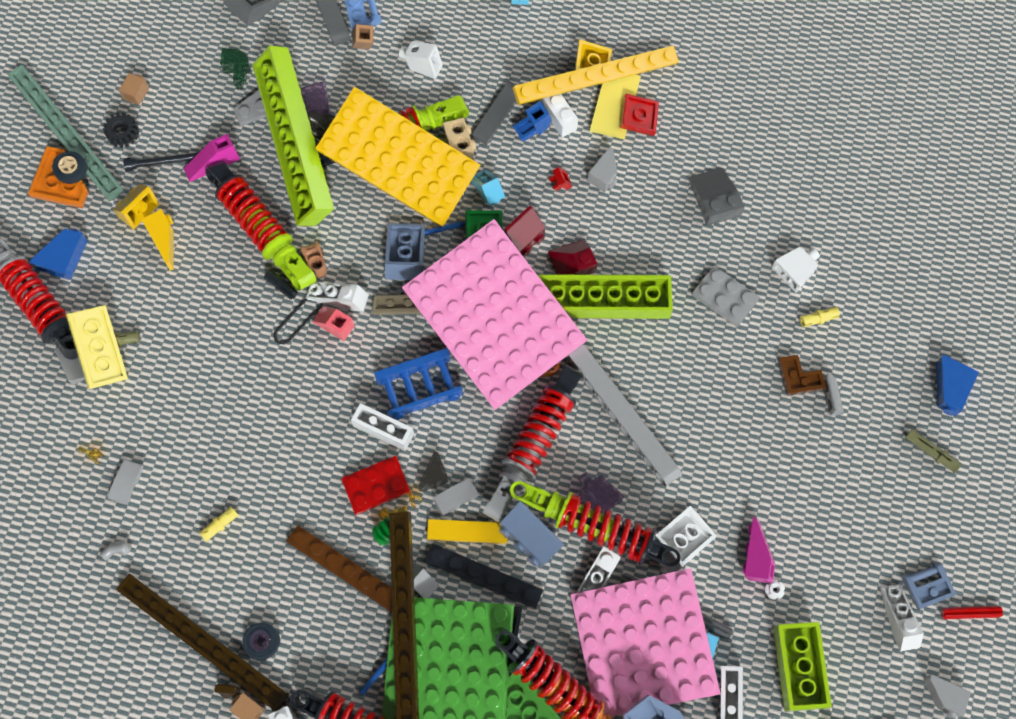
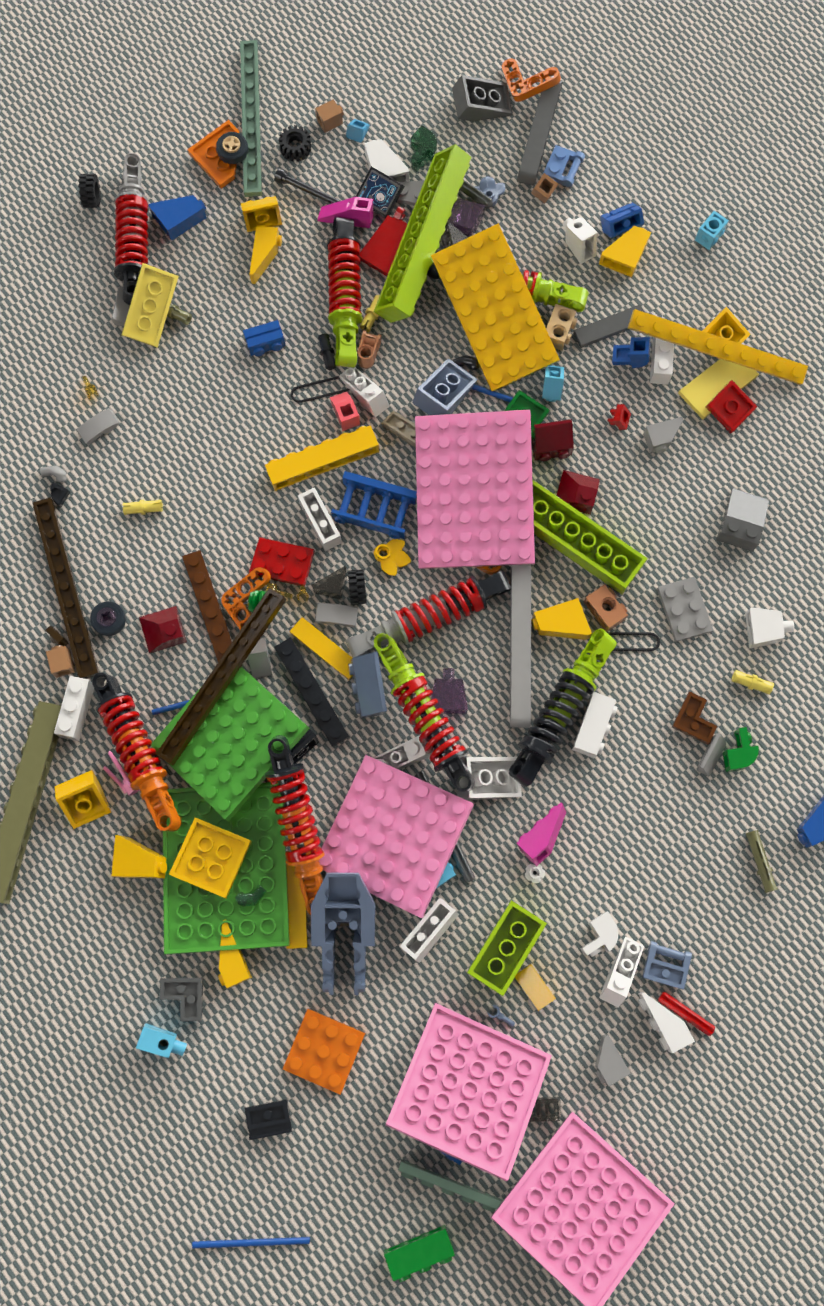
camera: 40 degrees right, 5 degrees up
none -> black tile [50,482,71,508]
none -> dark red slope [139,606,187,654]
none -> orange beam [221,567,271,630]
none -> blue brick [243,320,286,356]
none -> yellow brick [265,425,379,491]
none -> dark azure slope [346,119,370,143]
none -> black tyre [348,569,367,605]
none -> slope [355,166,405,218]
none -> red tile [359,206,407,277]
none -> light yellow pin [359,295,380,332]
none -> white slope [364,139,409,182]
none -> yellow plate [374,539,411,576]
none -> black arm [452,355,480,370]
none -> dark grey axle [459,179,493,209]
none -> sand blue plate [474,176,506,207]
none -> black piece [509,628,616,787]
none -> yellow slope [515,964,556,1011]
none -> yellow slope [531,598,592,640]
none -> white brick [572,692,618,758]
none -> white brick [580,911,618,957]
none -> nougat brick [584,584,628,632]
none -> yellow slope [599,226,651,277]
none -> blue brick [600,202,644,238]
none -> black piece [607,632,660,651]
none -> white slope [638,992,695,1053]
none -> green brick [722,727,759,772]

